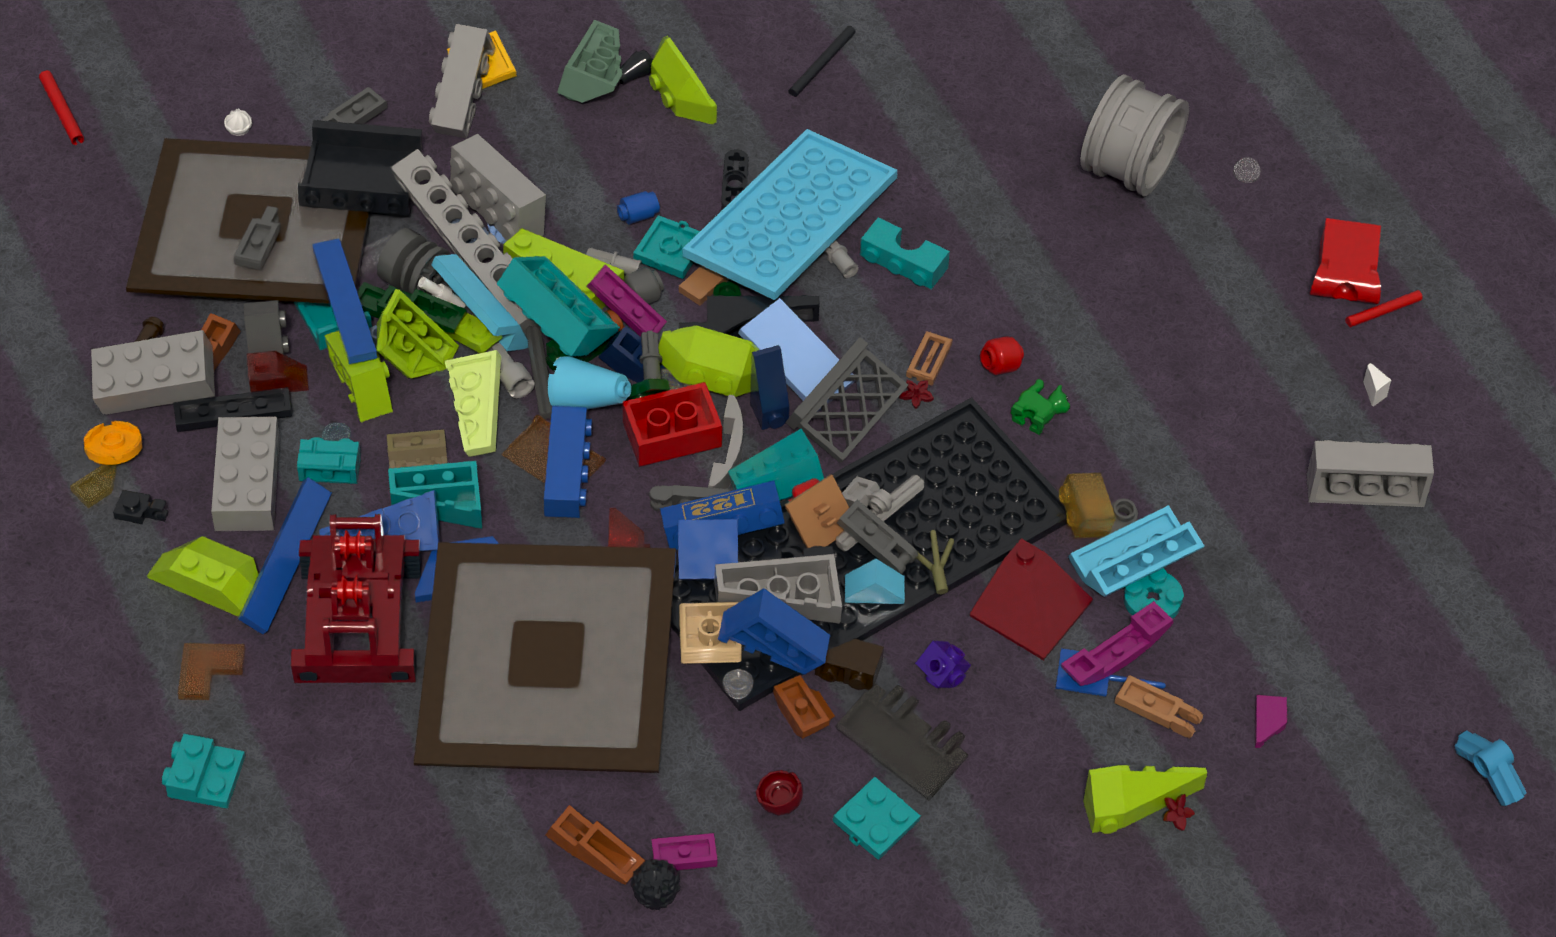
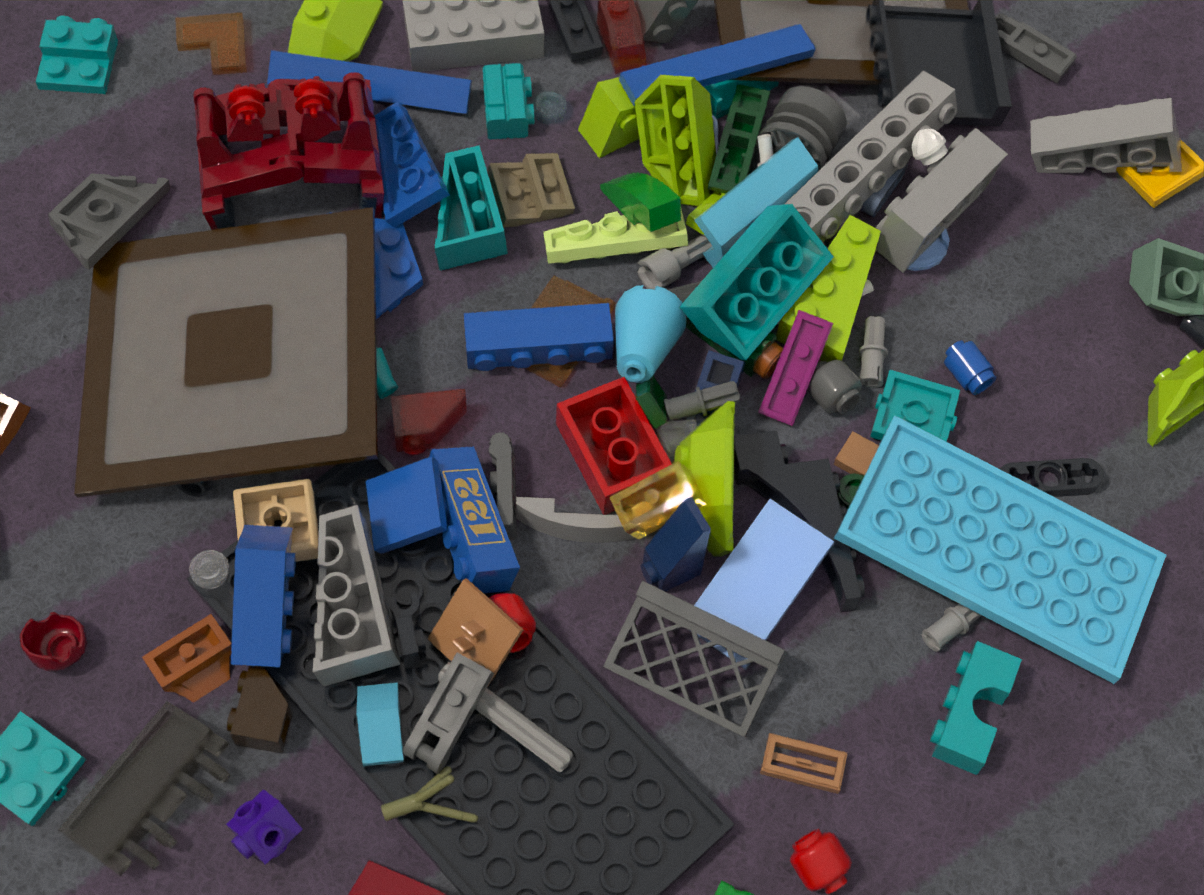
camera: 80 degrees right, 10 degrees up
teal wedge [728,428,824,501] -> none
light grey plate [842,476,893,514] -> none
dark red plant [899,380,934,409] -> none
none -> dark grey wing [48,174,170,270]
none -> green slope [600,172,681,233]
none -> clear yellow brick [610,461,706,539]
none -> white plate [912,129,948,166]

